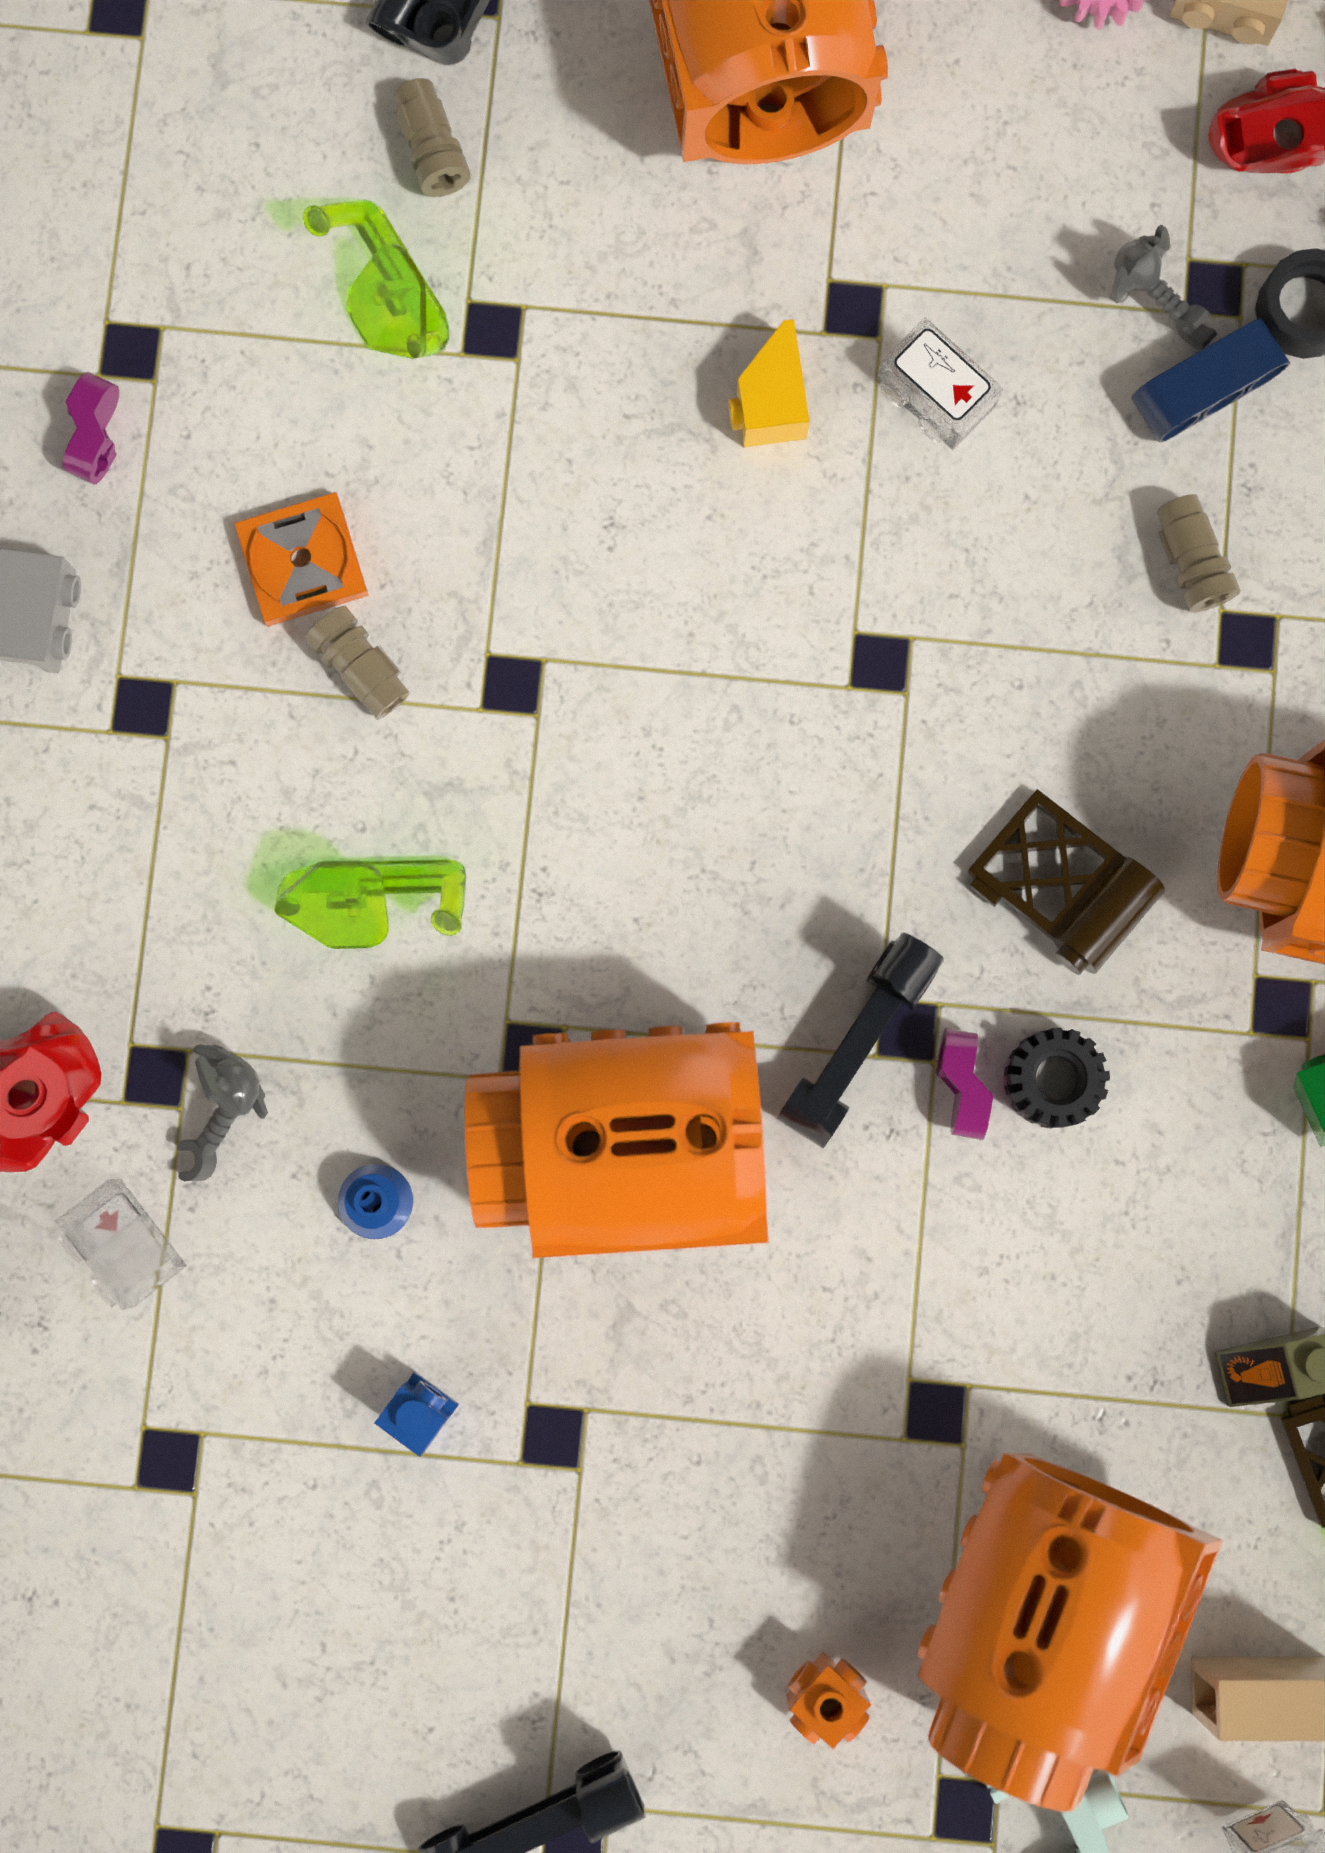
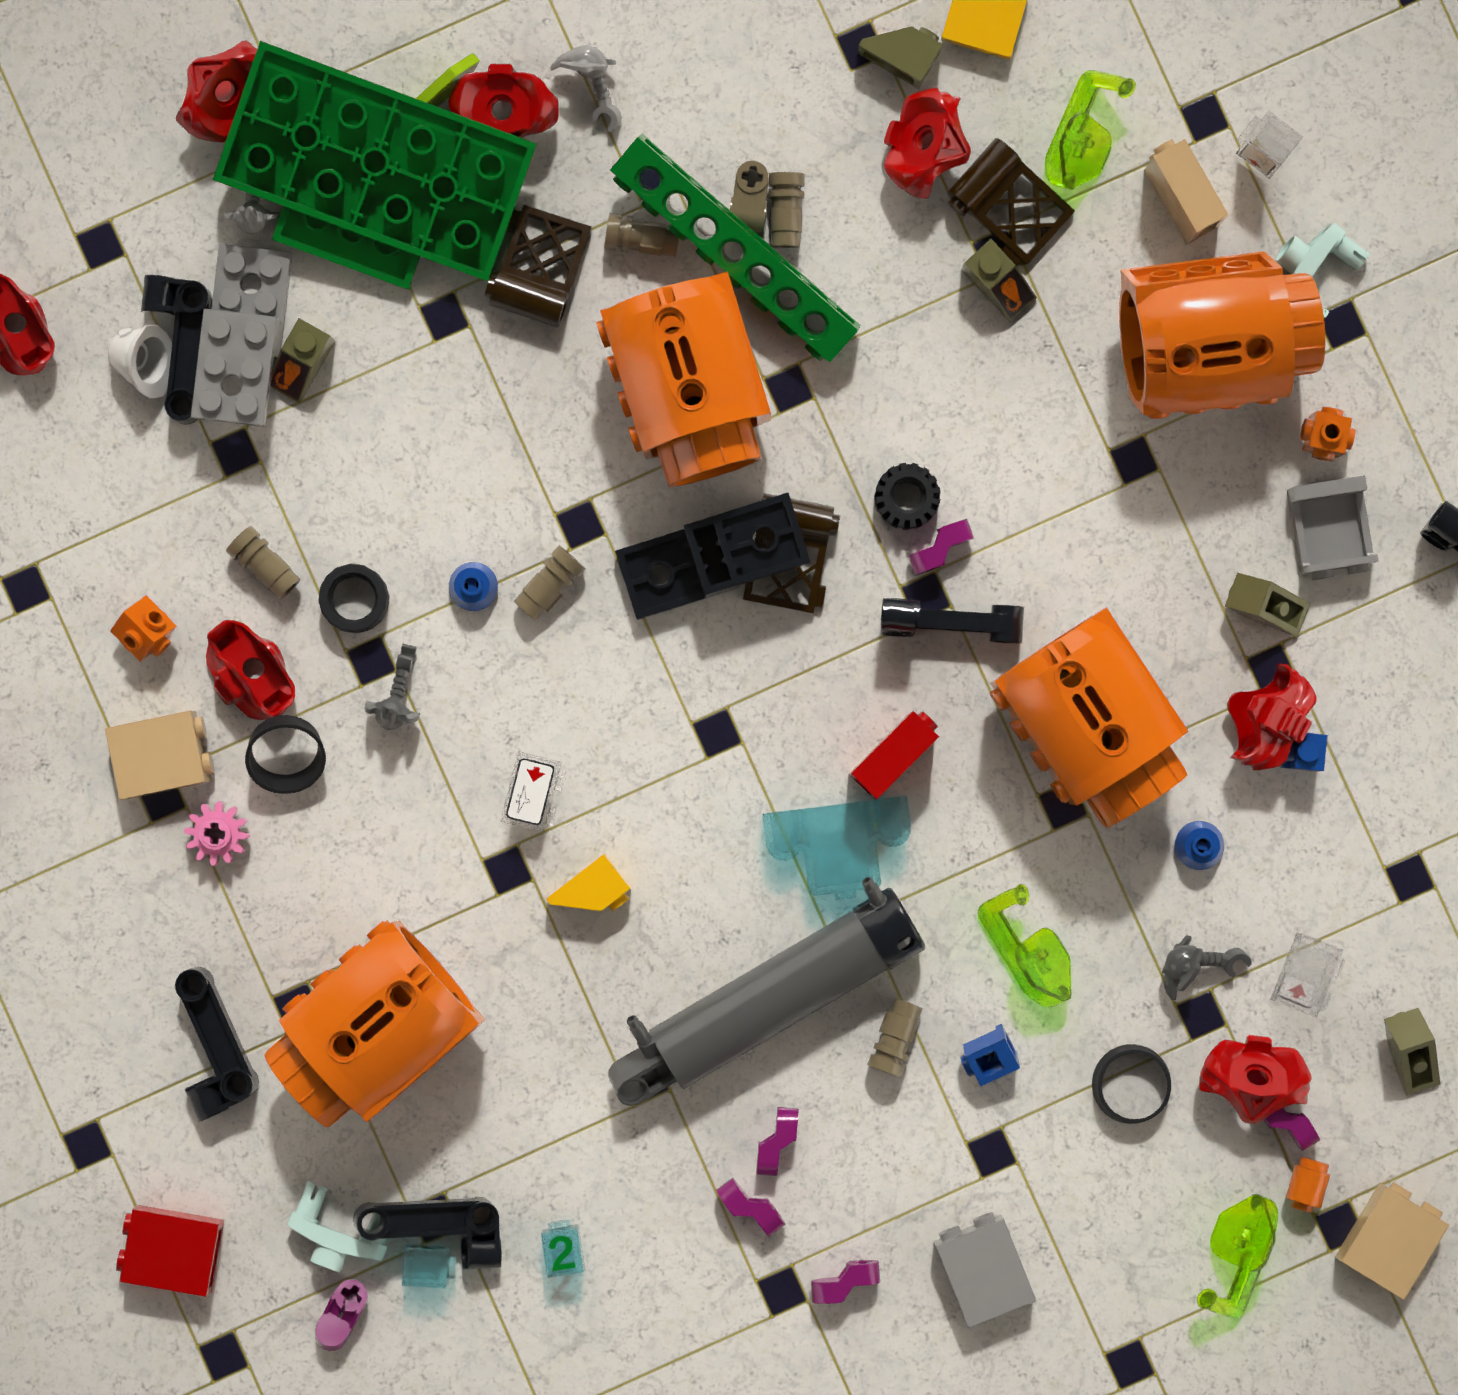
camera: 120 degrees left, 5 degrees up
orange piece [234,492,369,627] -> none
clear neon green piece [303,199,449,359] -> none
dark tan axle [394,78,471,197] -> none
dark blue beam [1131,318,1290,443] -> none
none -> black tyre [245,715,326,794]
none -> blue cone [449,562,498,611]
none -> clear light blue brick [541,1220,585,1278]
none -> dark grey piece [608,877,926,1106]
none -> black bracket [615,492,810,620]
none -> magenta piece [716,1178,786,1237]
none -> magenta piece [756,1107,799,1176]
none -> clear light blue brick [762,796,911,900]
none -> red brick [849,711,939,799]
none -> blue brick [960,1024,1020,1086]
none -> black tyre [1092,1044,1171,1124]
none -> olive slope [1225,572,1310,637]
none -> red piece [1227,663,1317,771]
none -> light grey panel [1287,475,1379,580]

